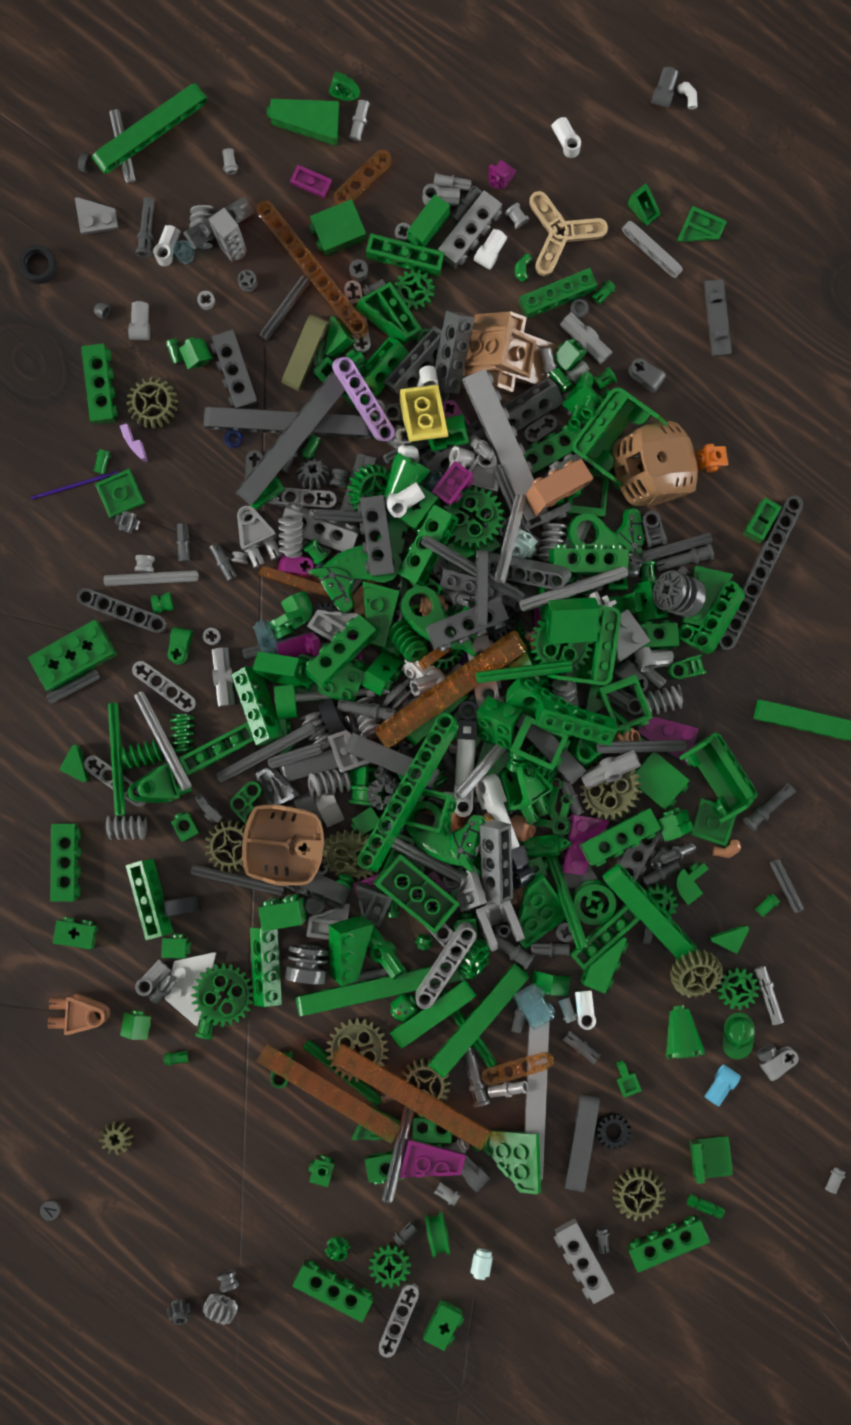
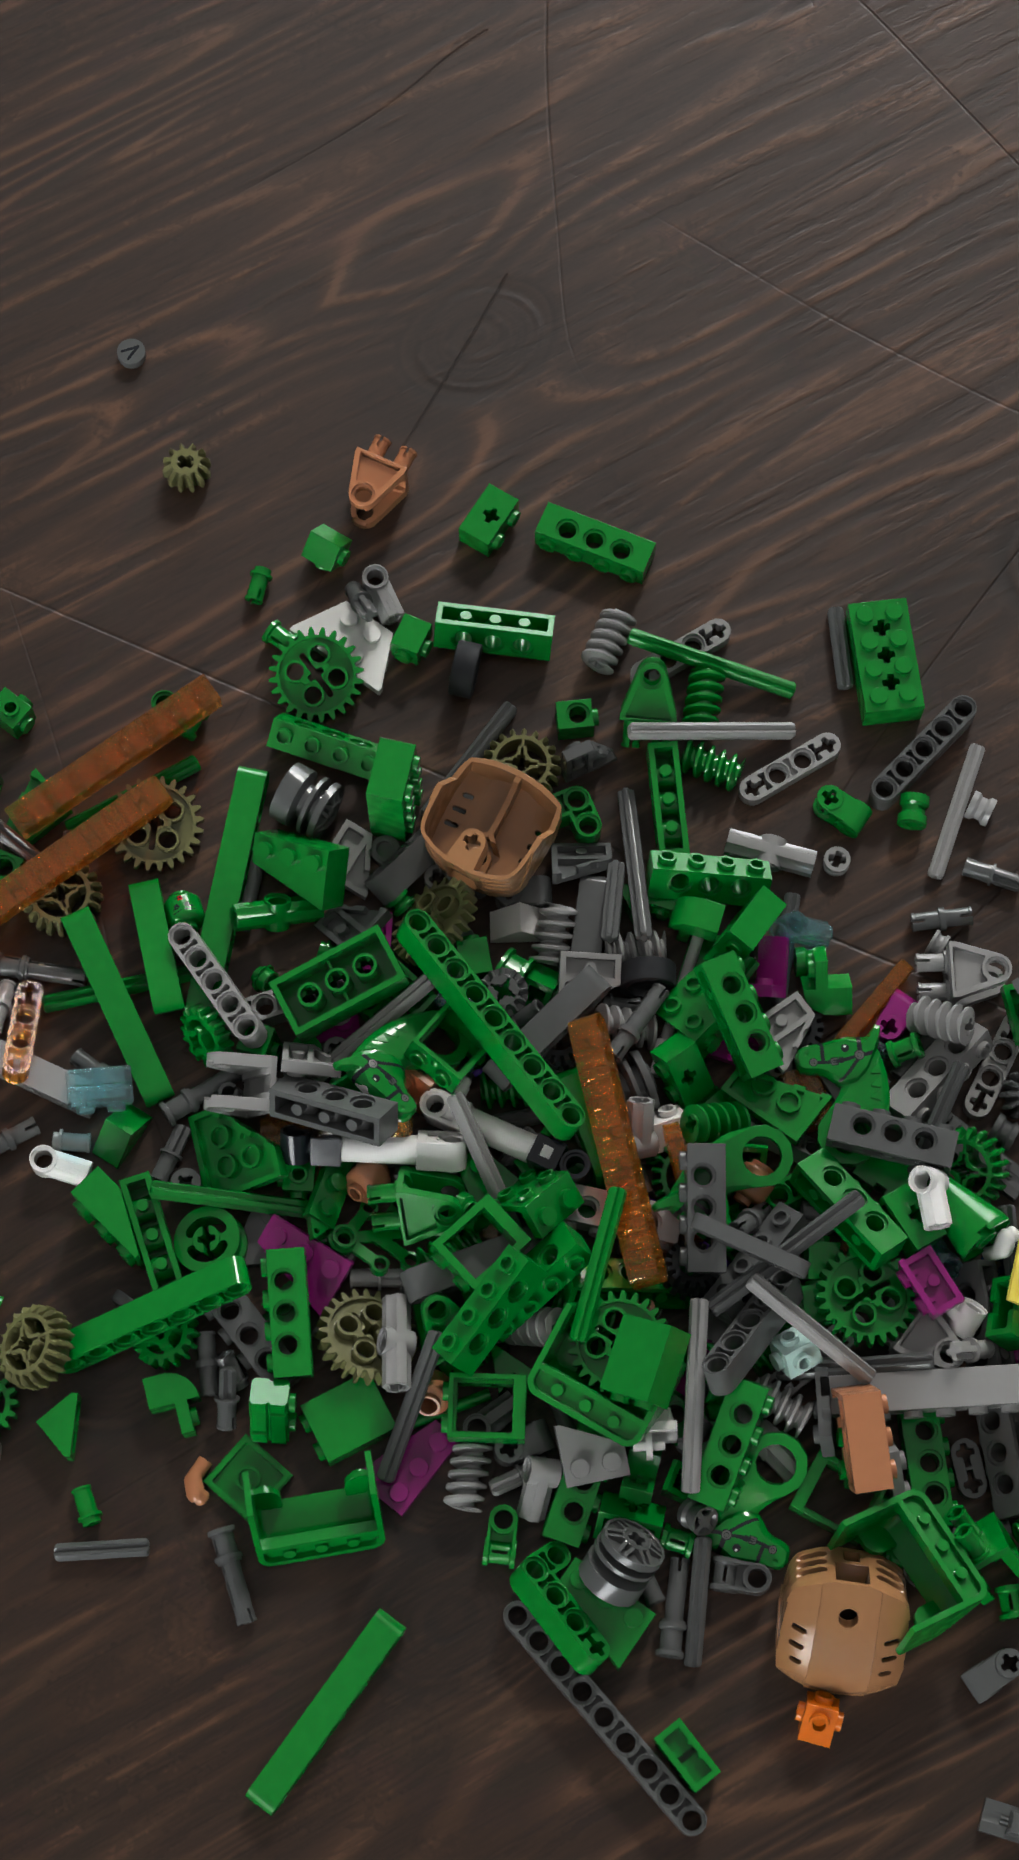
camera: 110 degrees right, 15 degrees down
green slope [59,744,90,783] -> none

